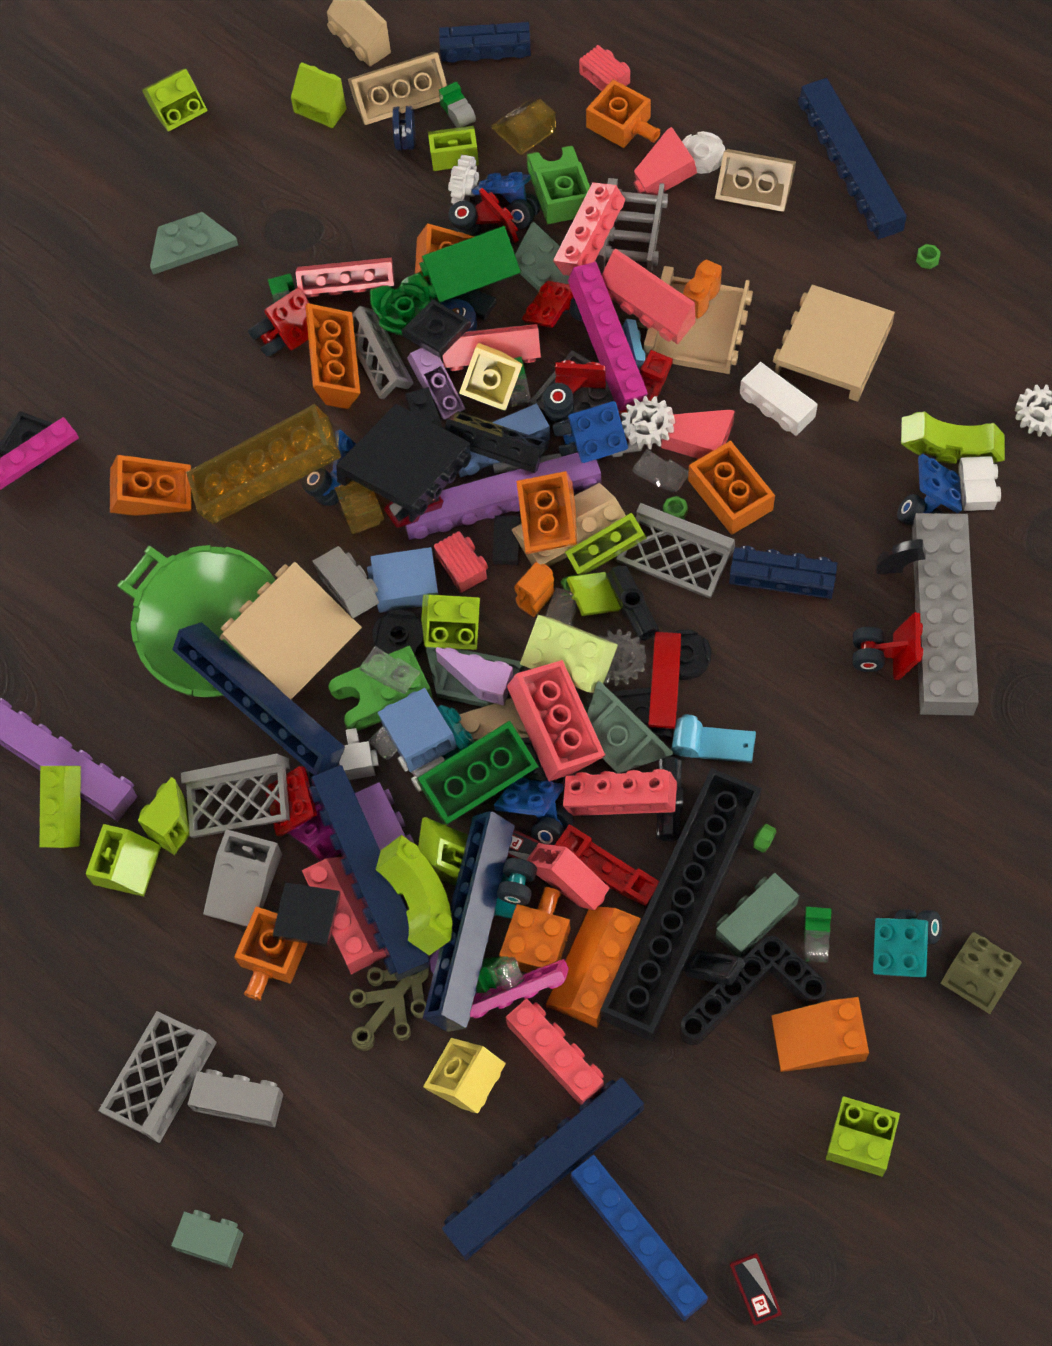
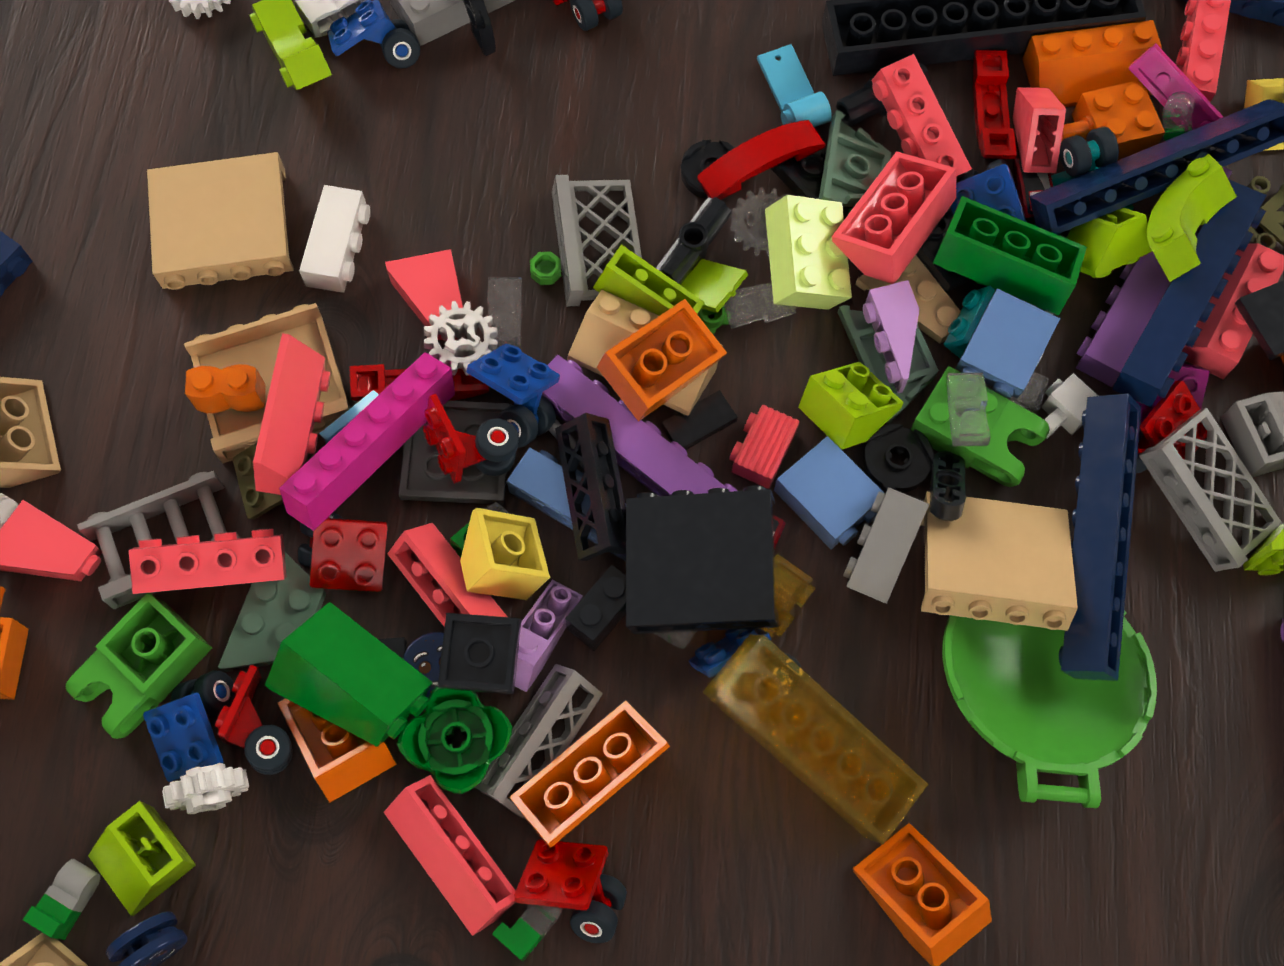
camera: 130 degrees left, 5 degrees up
clear yellow slope [492,99,556,155] -> none
orange brick [514,562,555,617] -> none
orange brick [688,441,775,535] -> none
dark blue brick [729,546,837,599] -> none
bright green tile [916,244,941,269] -> none
none -> black beam [930,451,966,521]

